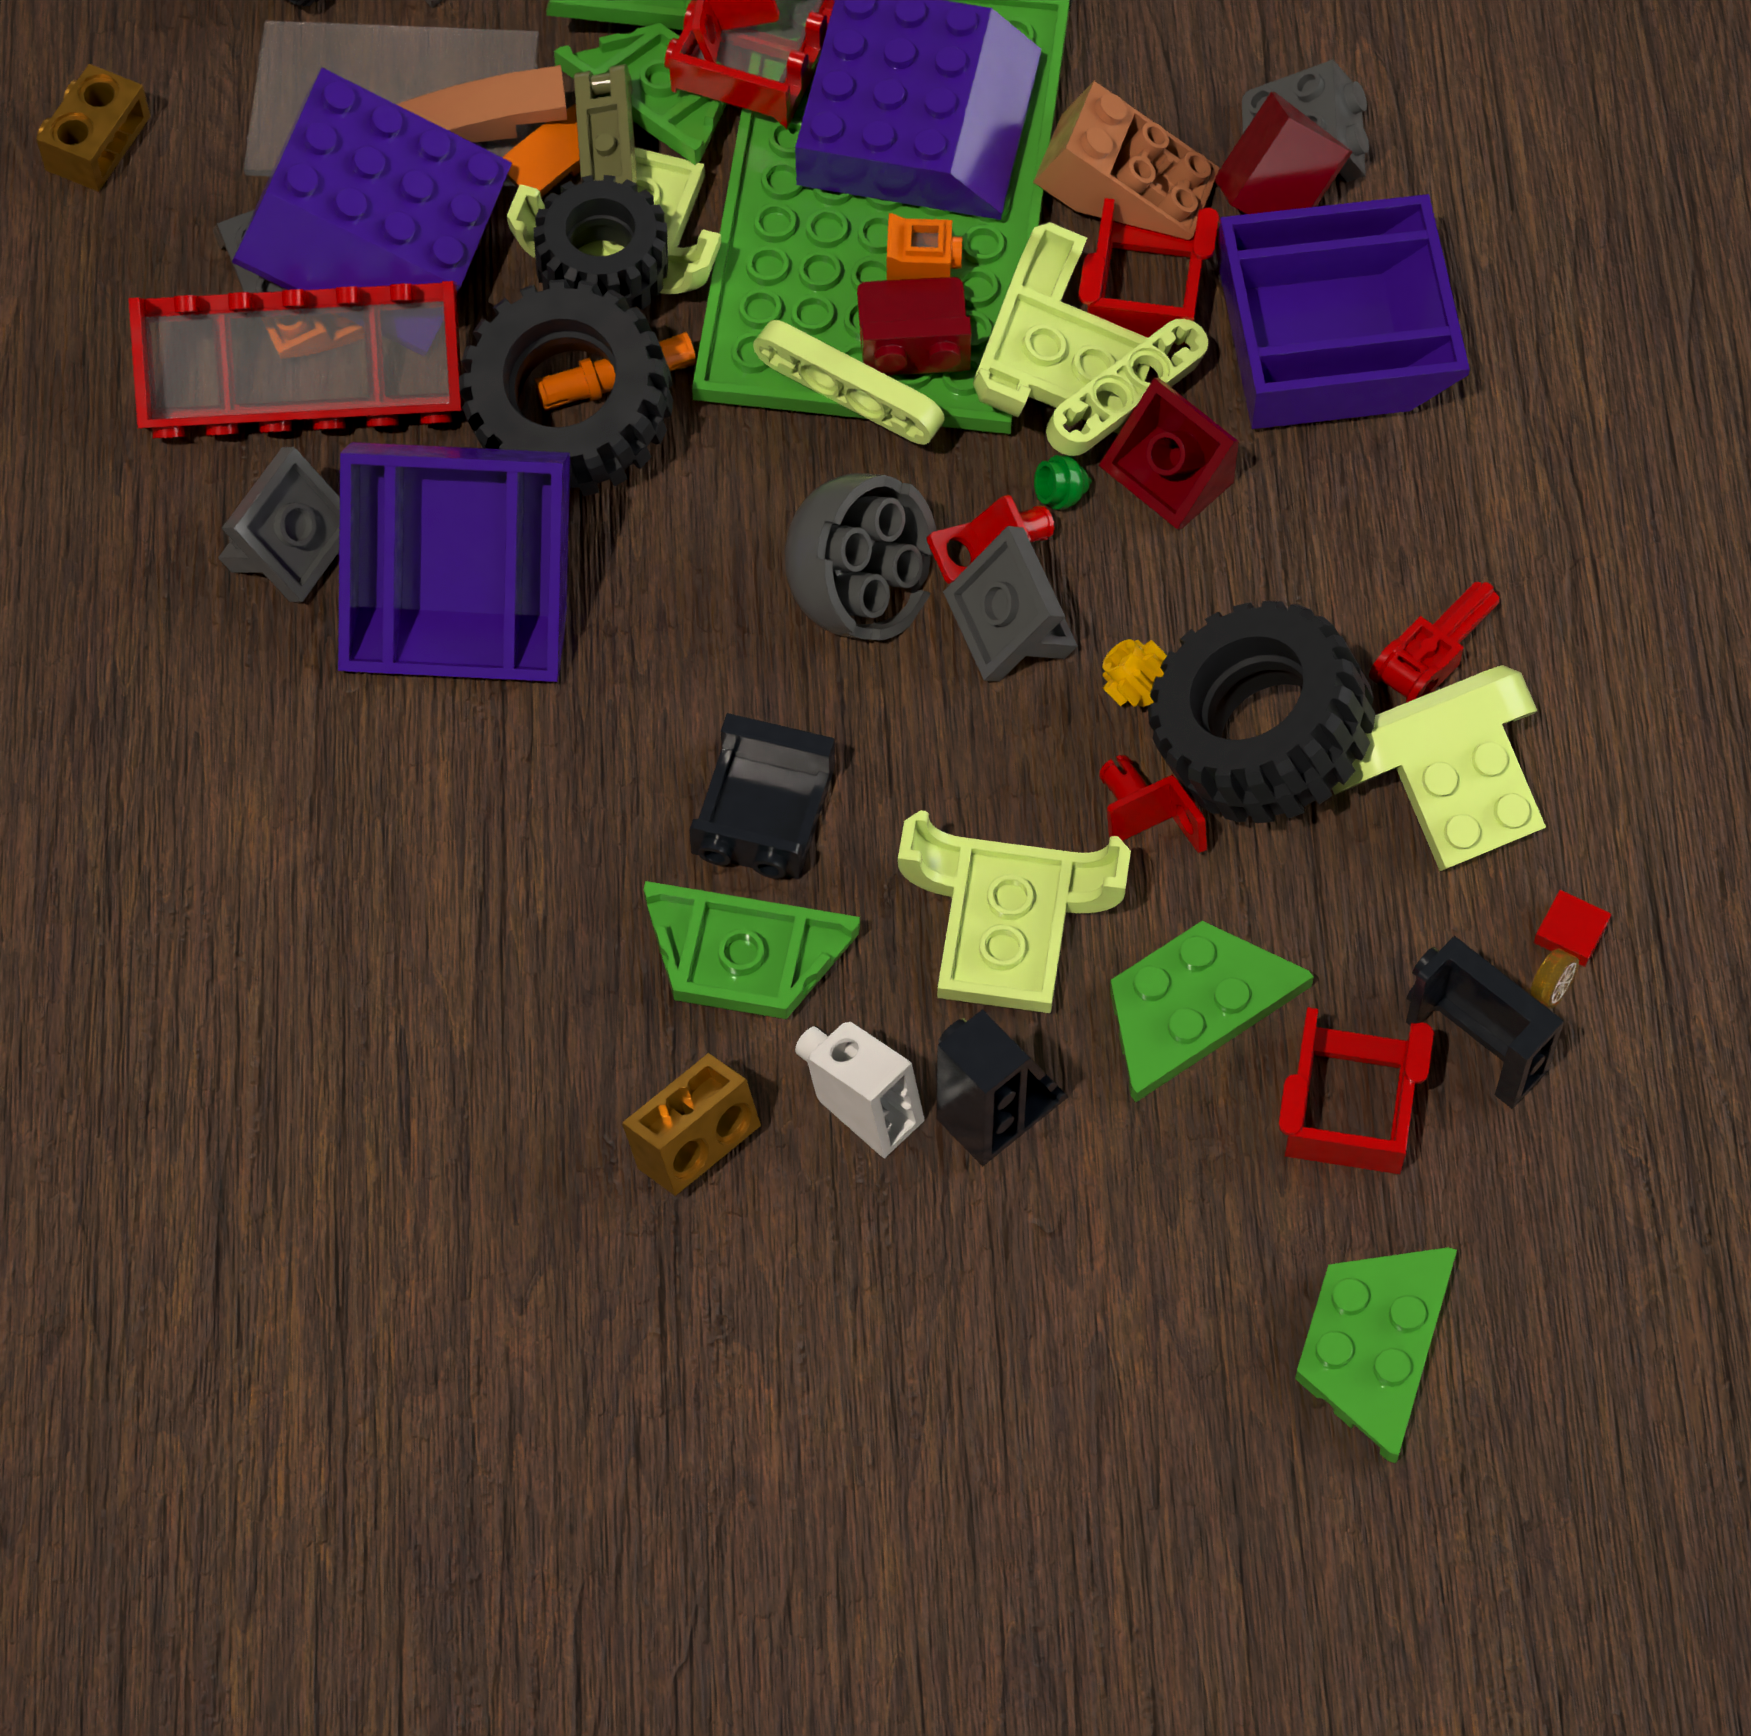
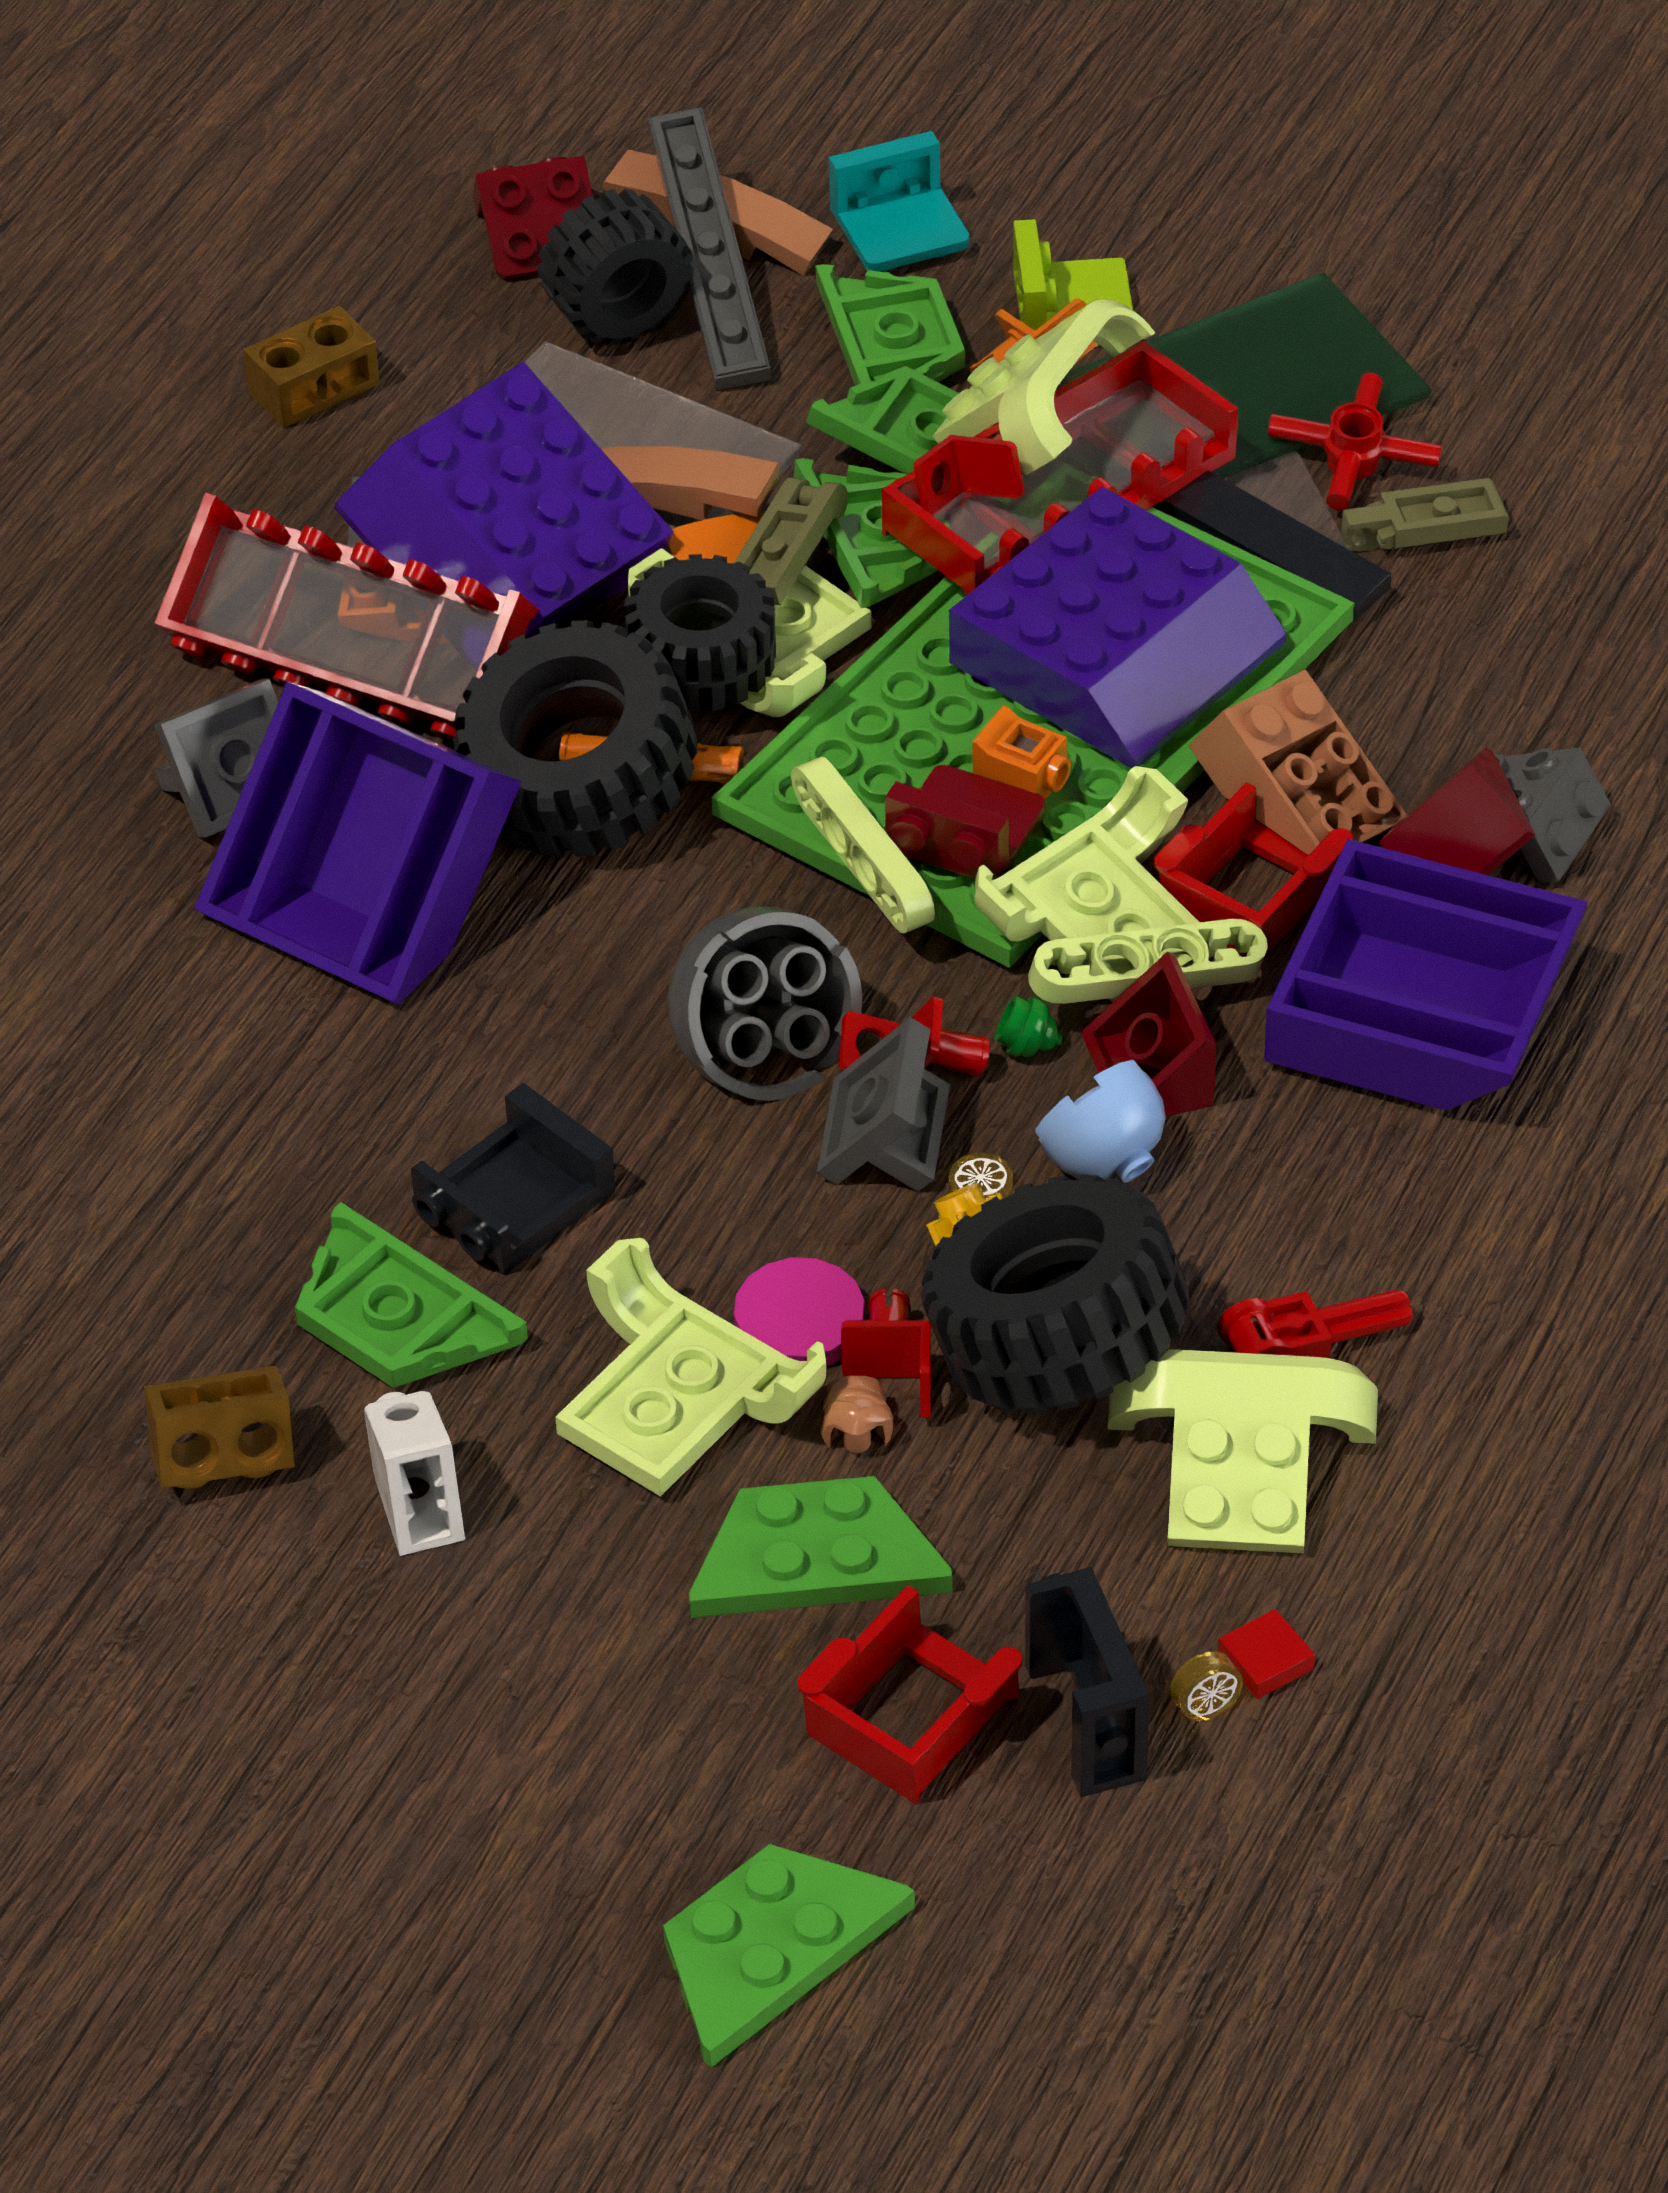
camera: 30 degrees right, 15 degrees down
black wedge [936,1009,1068,1167] -> none
none -> dark pink tile [734,1257,865,1366]
none -> nougat arm [820,1376,893,1453]
none -> clear yellow tile [949,1153,1013,1198]
none -> light blue cylinder [1035,1060,1165,1183]

